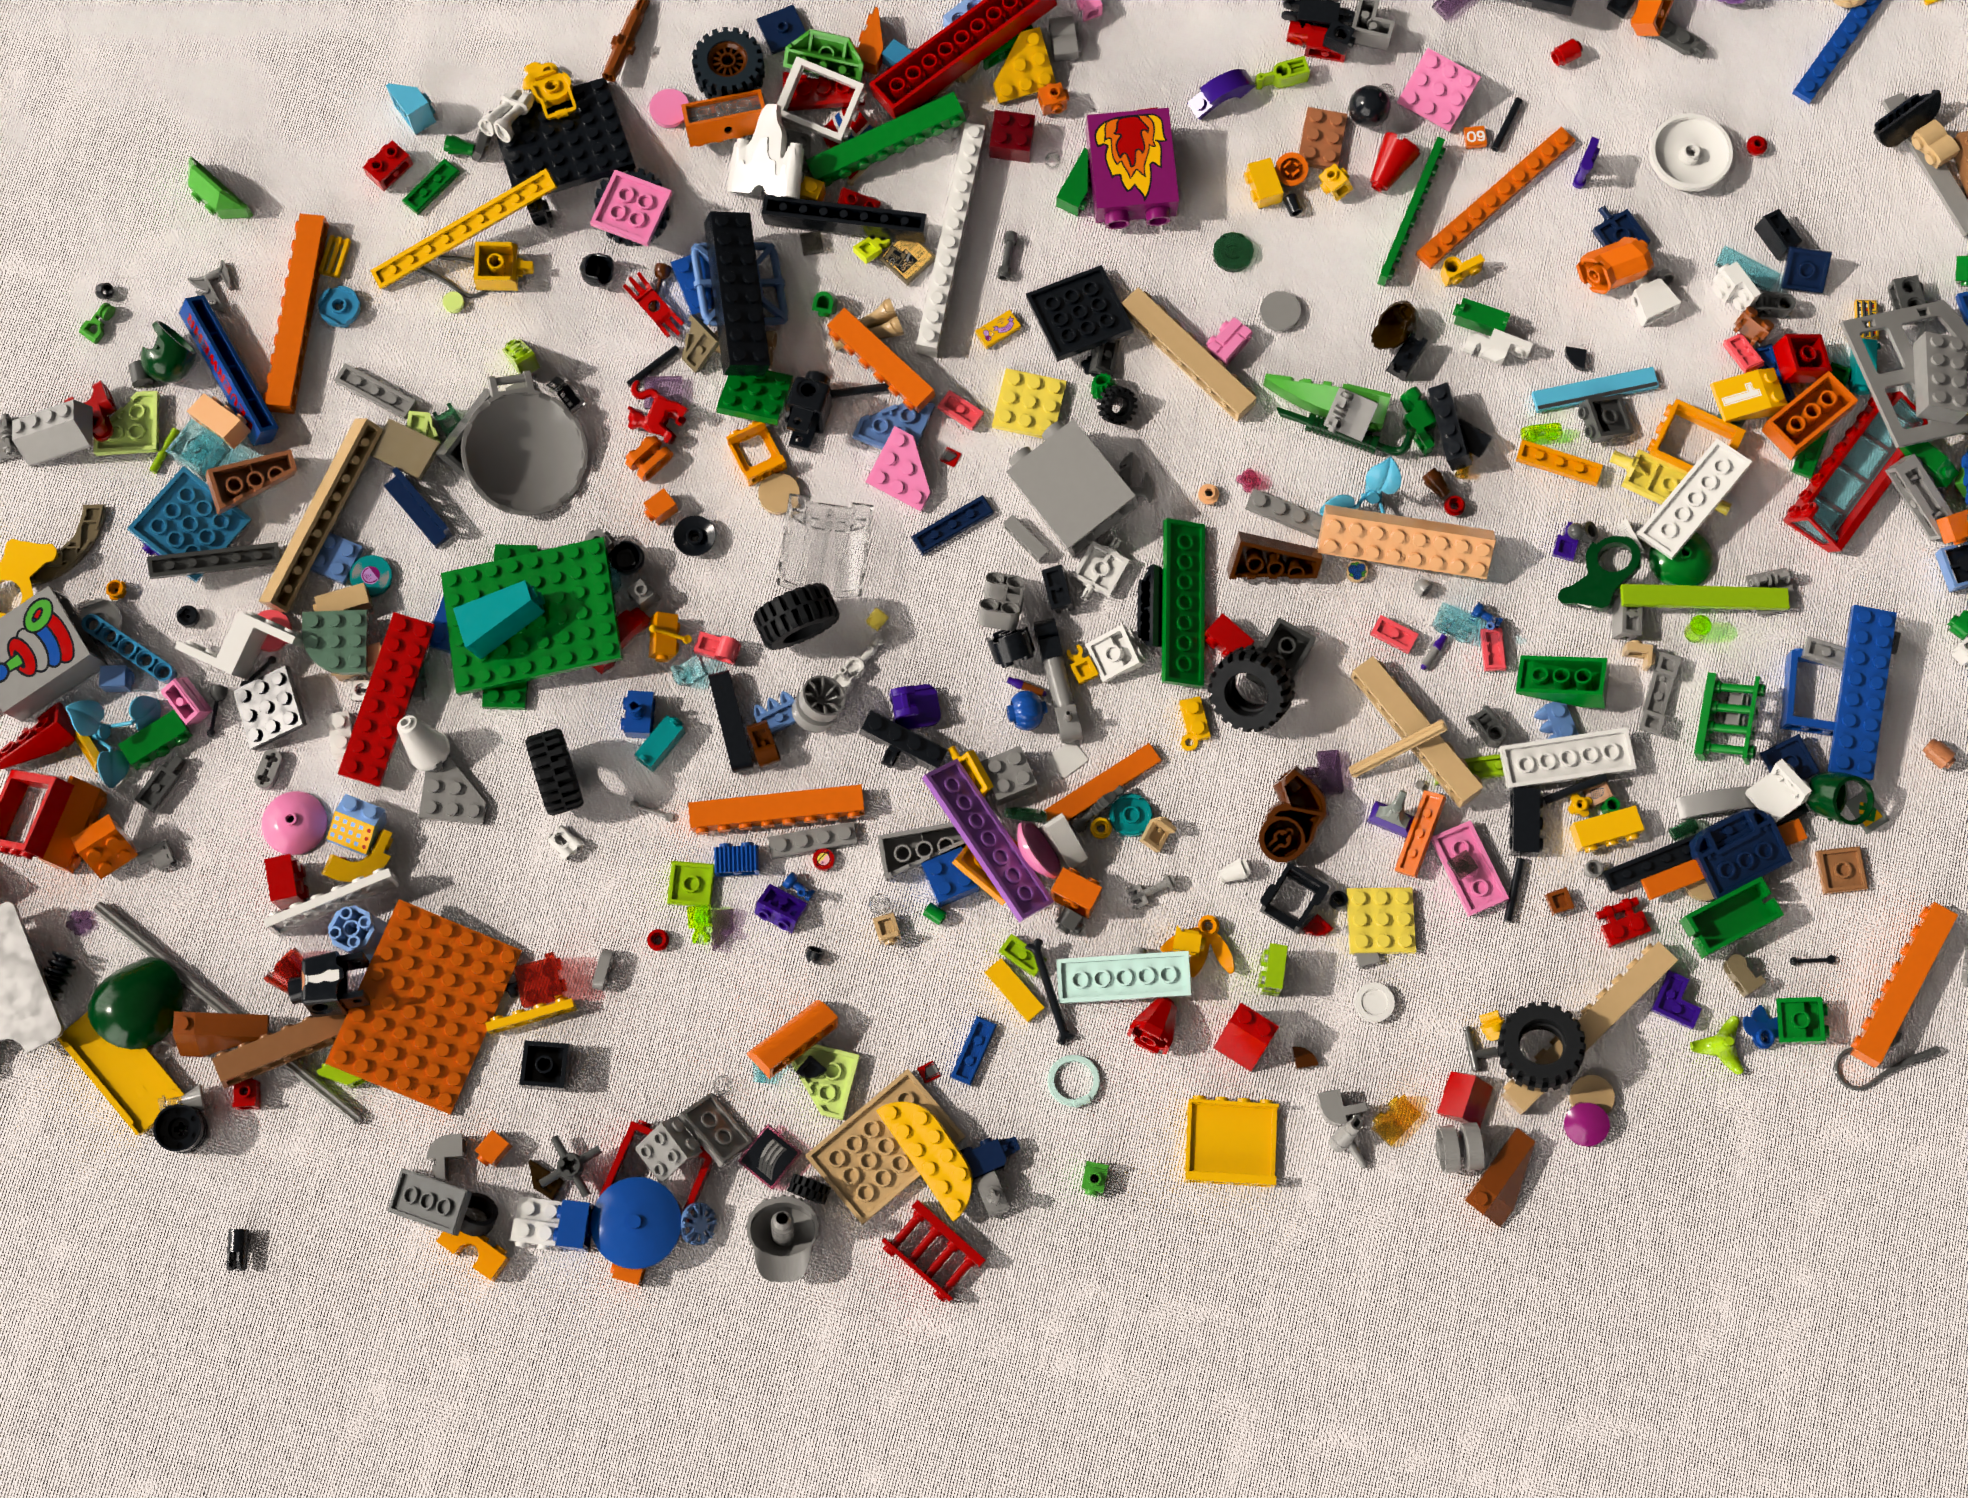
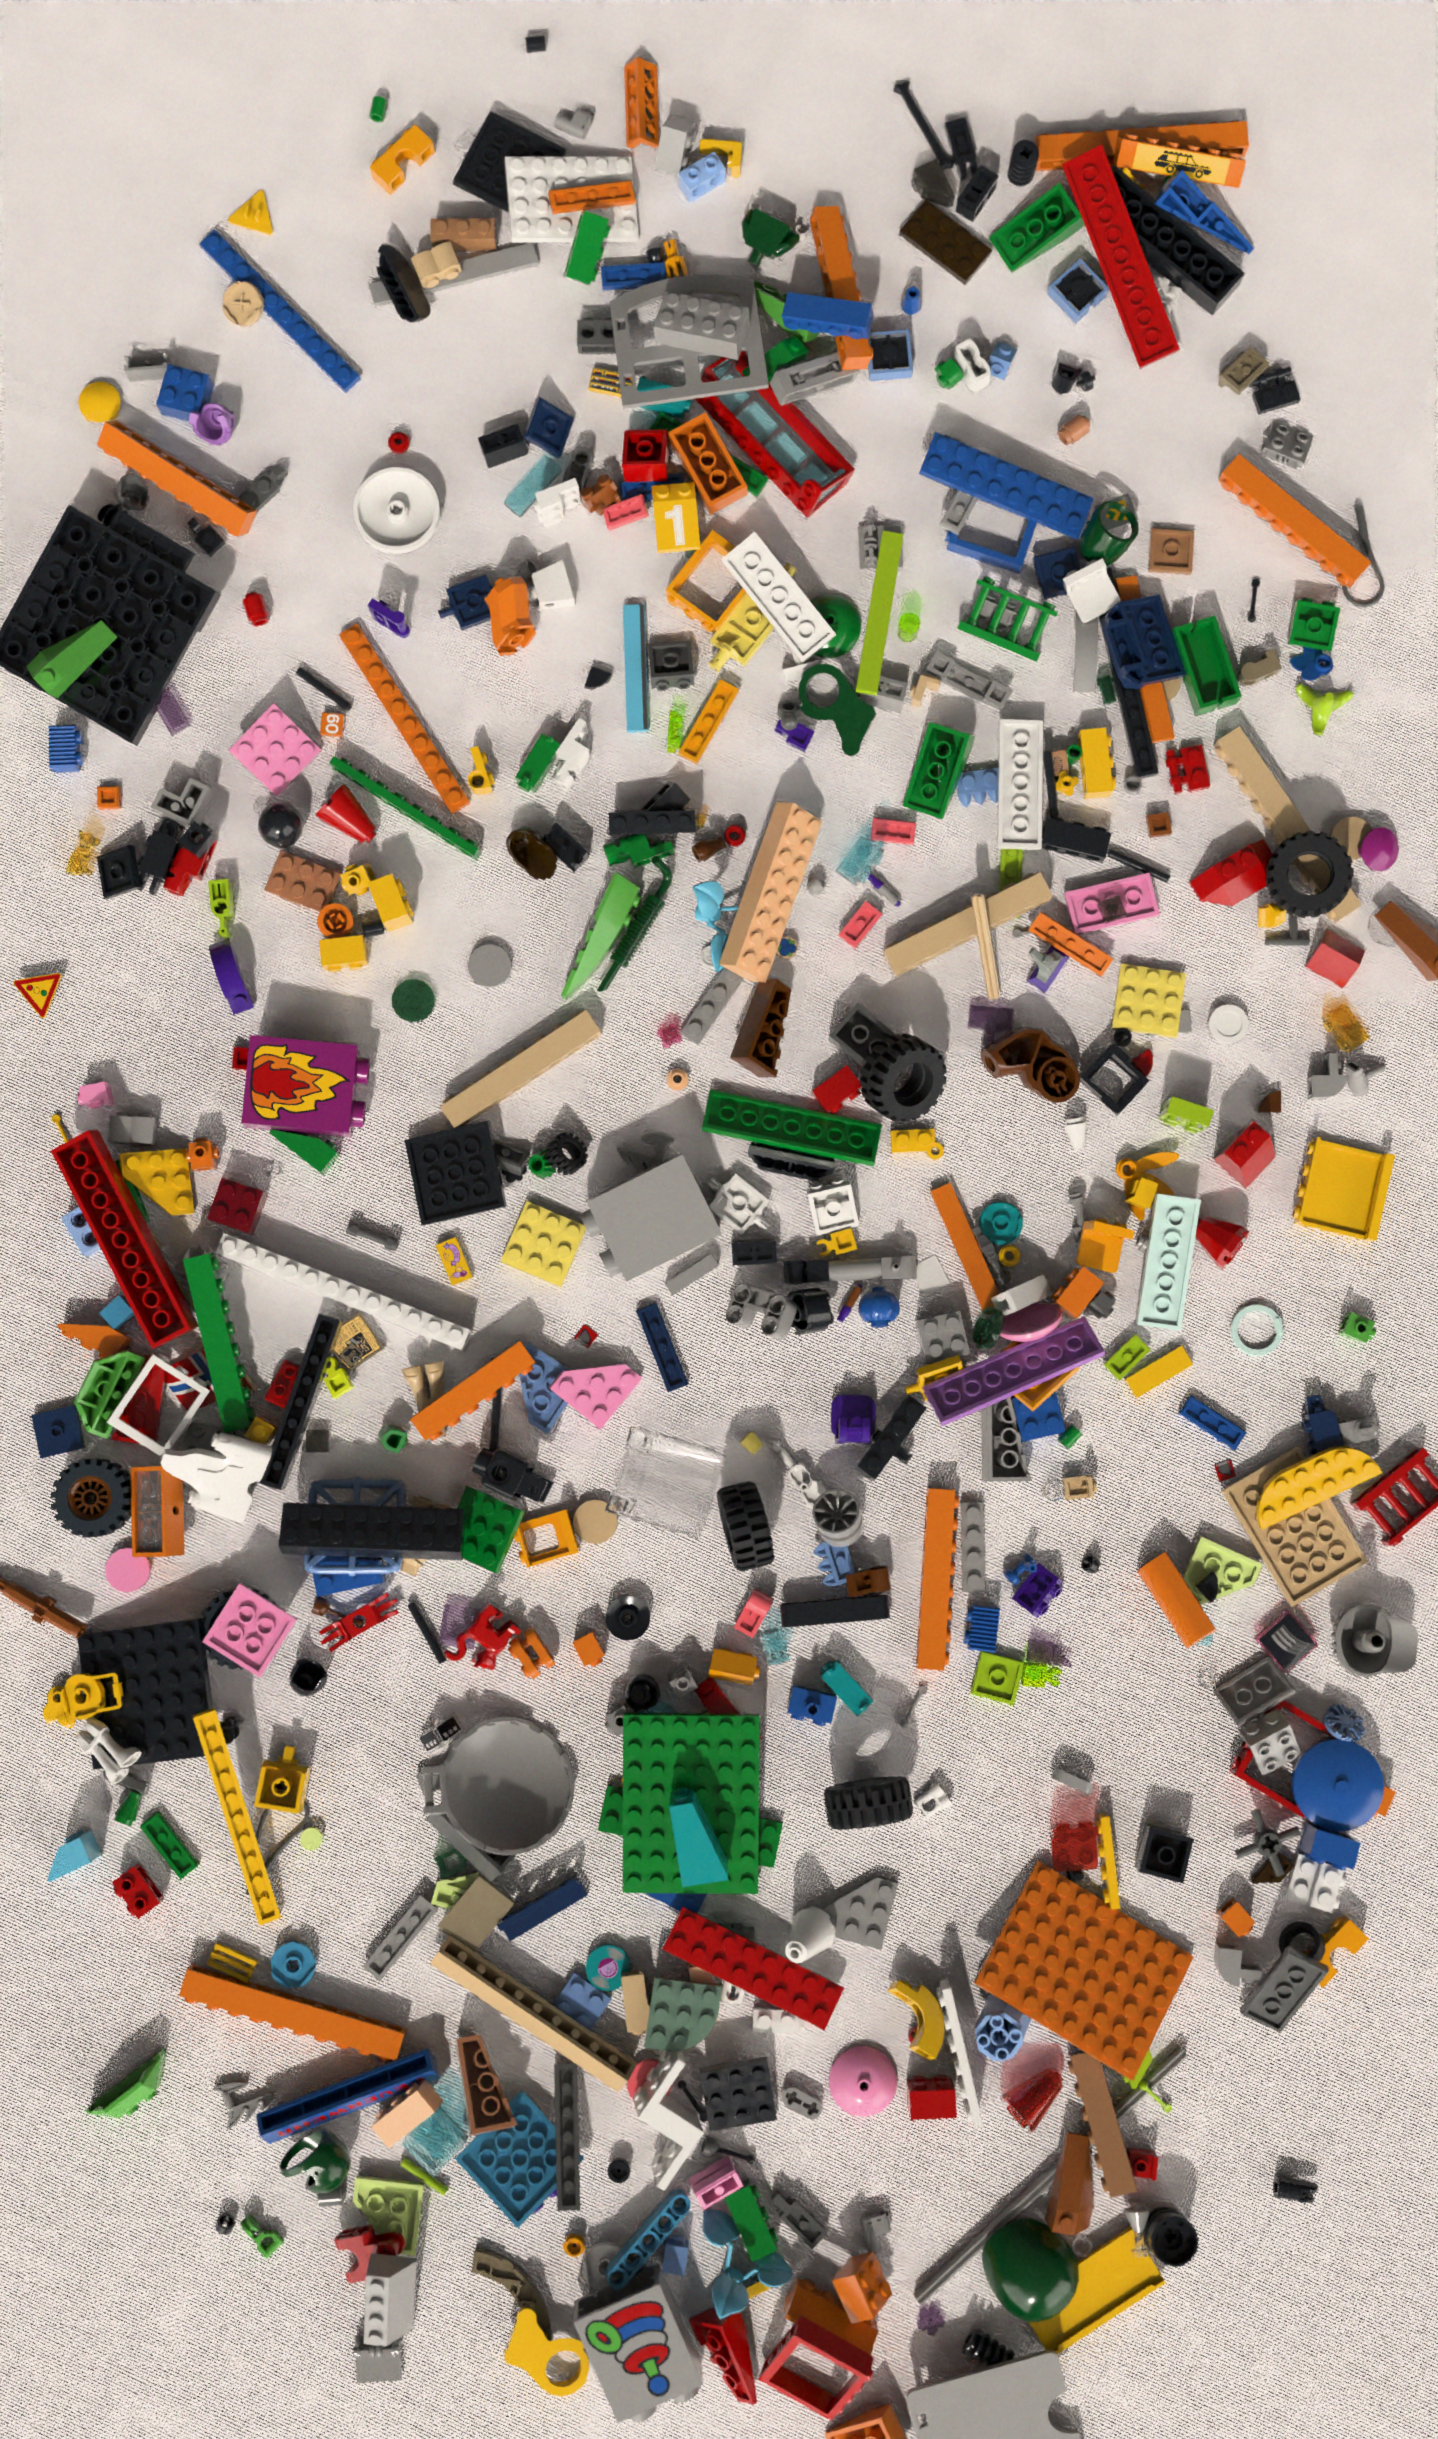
camera: 80 degrees left, 10 degrees up
black piece [288,951,370,1017] -> none
slope [327,794,387,857] -> none
lime slope [502,339,541,374] -> none
red plate [647,929,669,951] -> none
yellow hinge [649,625,692,644] -> none
dark tan wing [682,314,719,373] -> none
black tyre [787,1173,831,1205] -> none
red tile [813,848,835,871] -> none
coral plate [938,390,984,431] -> none
black piece [1025,938,1075,1045] -> none
tan bracket [1139,817,1177,853] -> none
bright pink brick [1206,317,1253,367] -> none
light grey hinge [1324,387,1379,442] -> none
light grey wheel [1435,1122,1484,1174] -> none
dark grey piece [1467,705,1506,748] -> none
blue piece [1470,602,1503,630] -> none
dark purple plate [1650,970,1702,1030] -> none
none -> yellow brick [368,873,414,932]
none -> light orange bracket [1076,1218,1135,1273]
none -> lime hinge [1139,2081,1172,2113]
none -> red wedge [1189,839,1273,907]

